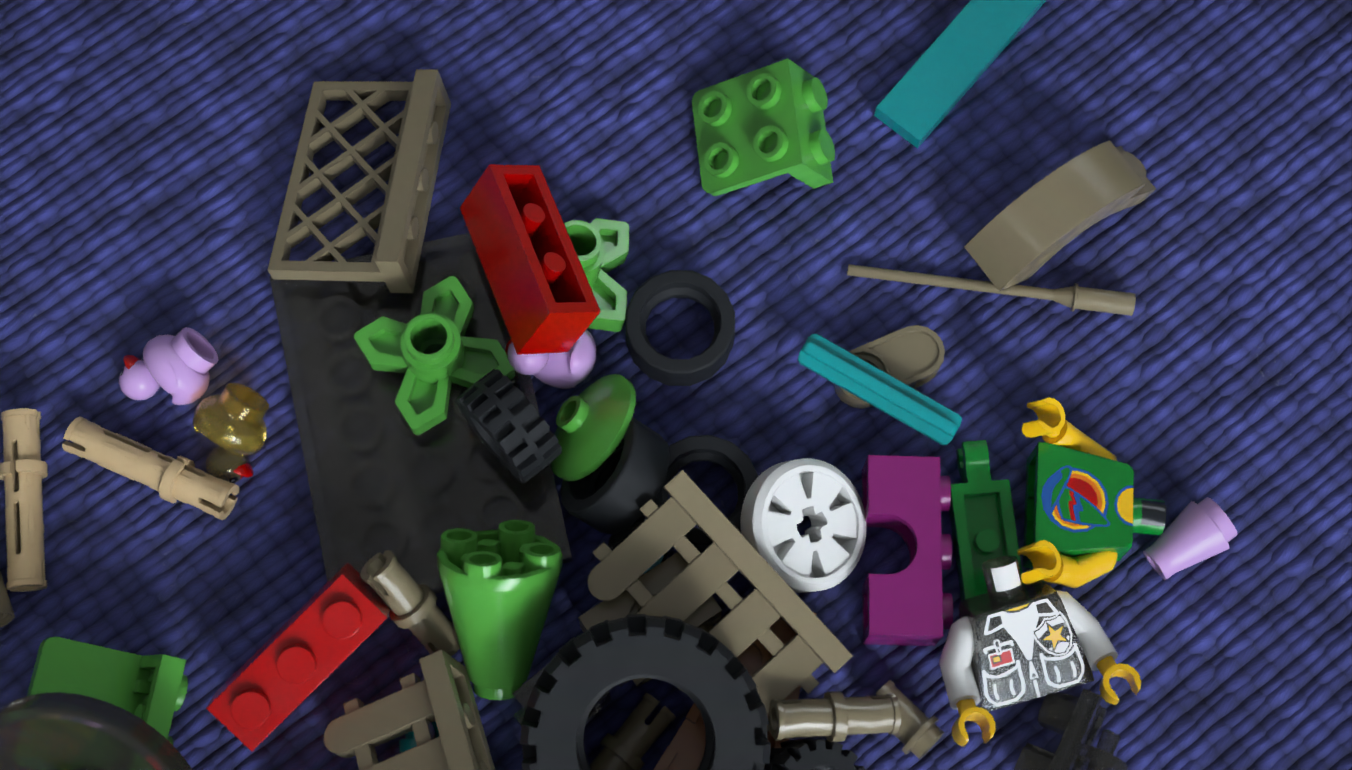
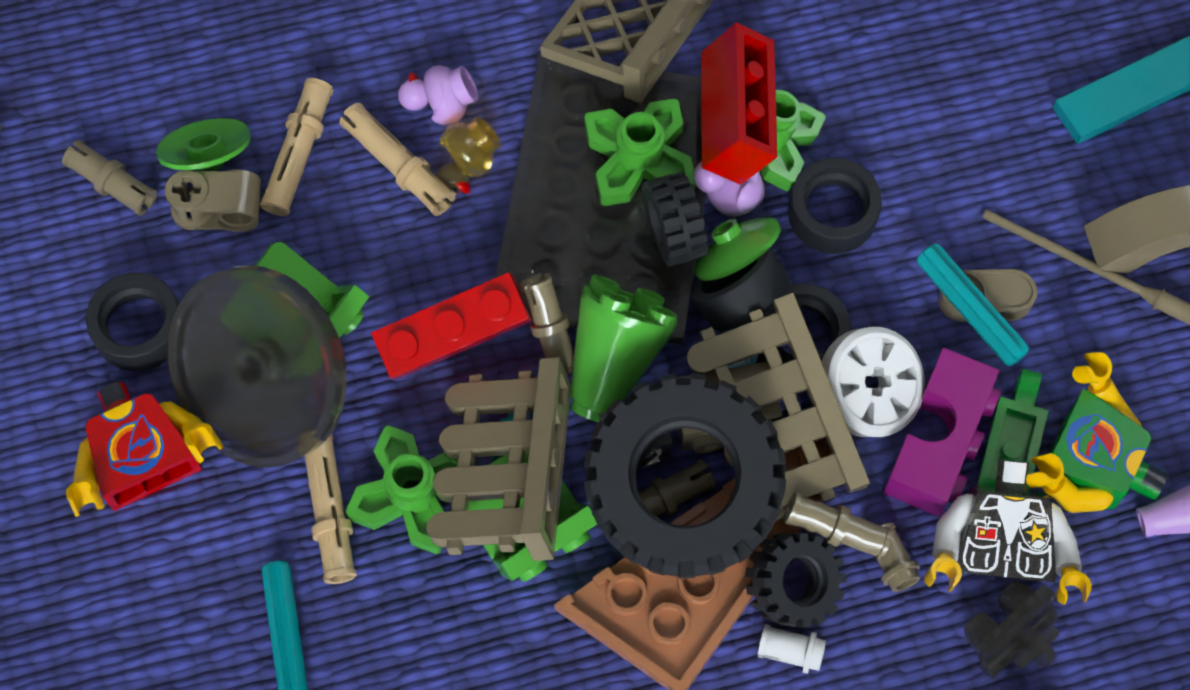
camera: 25 degrees right, 5 degrees down
bright green bracket [692,58,835,196] -> none

